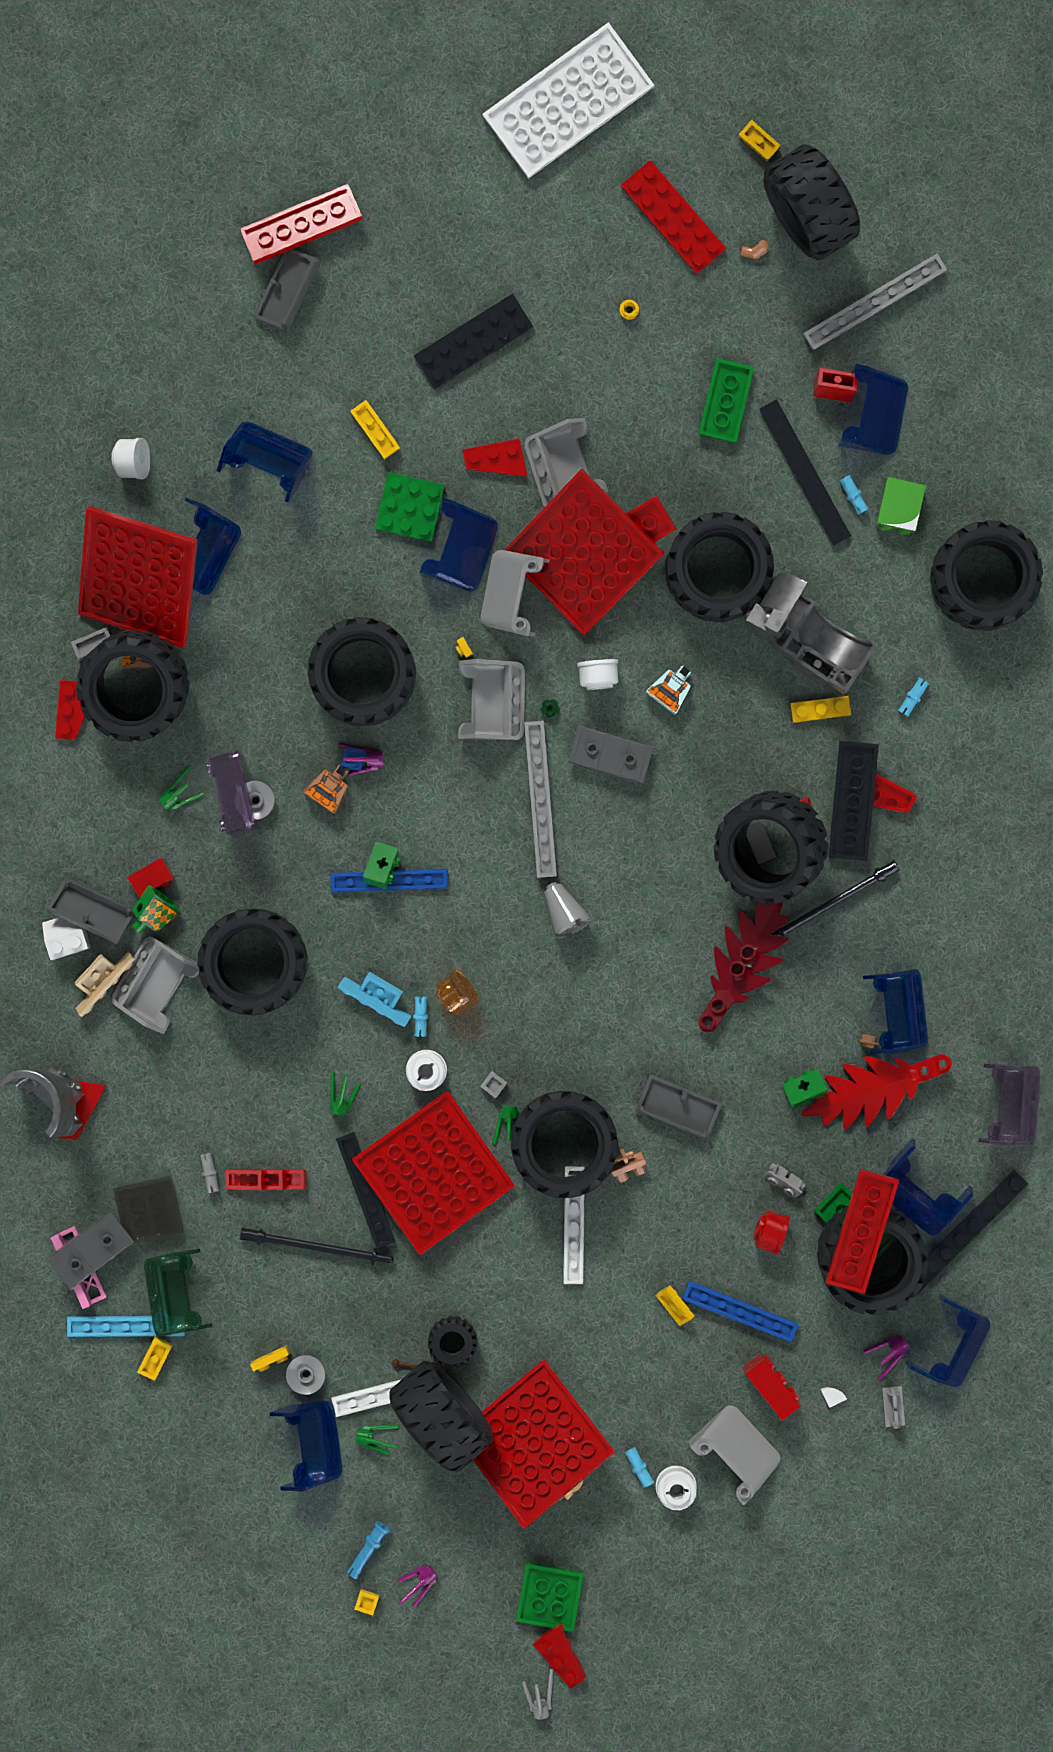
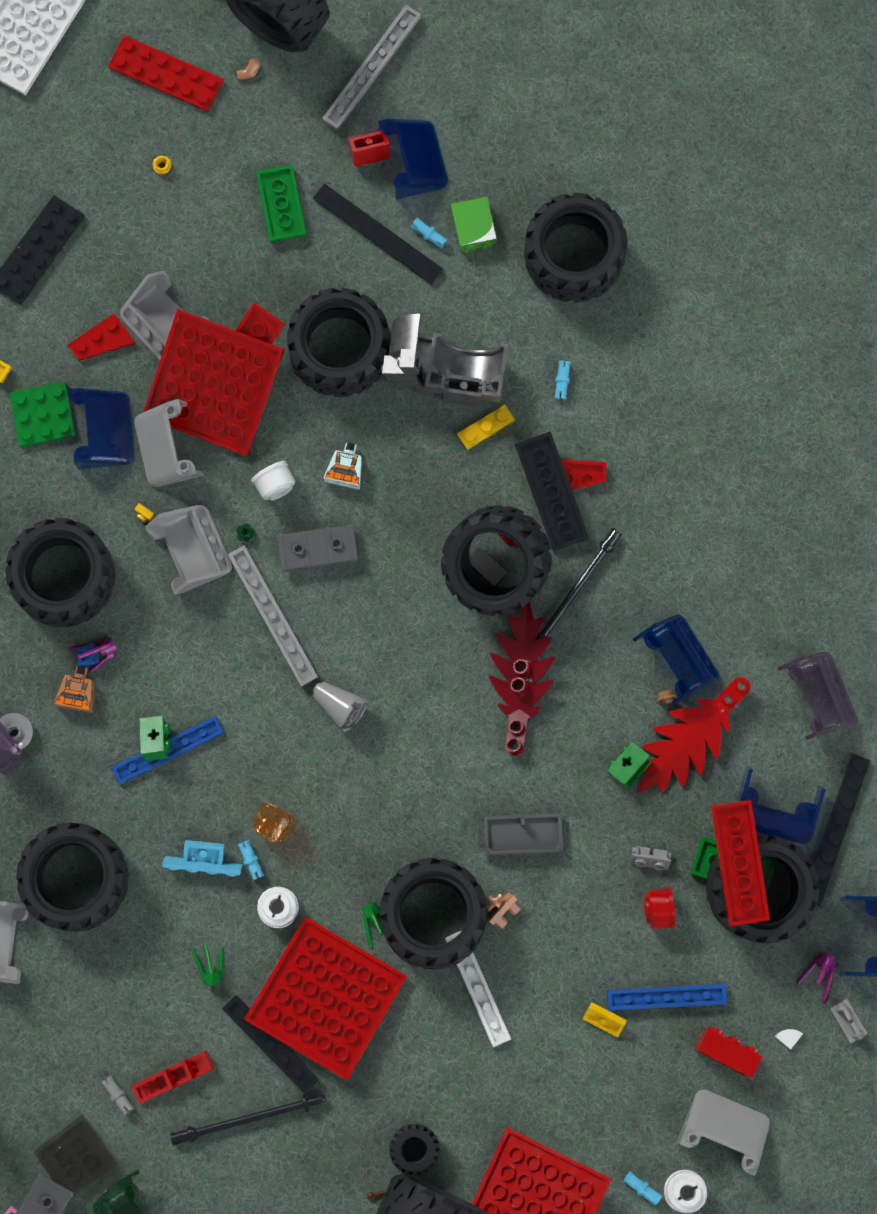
camera: 25 degrees left, 10 degrees down
light grey plate [480,1071,507,1098] -> none

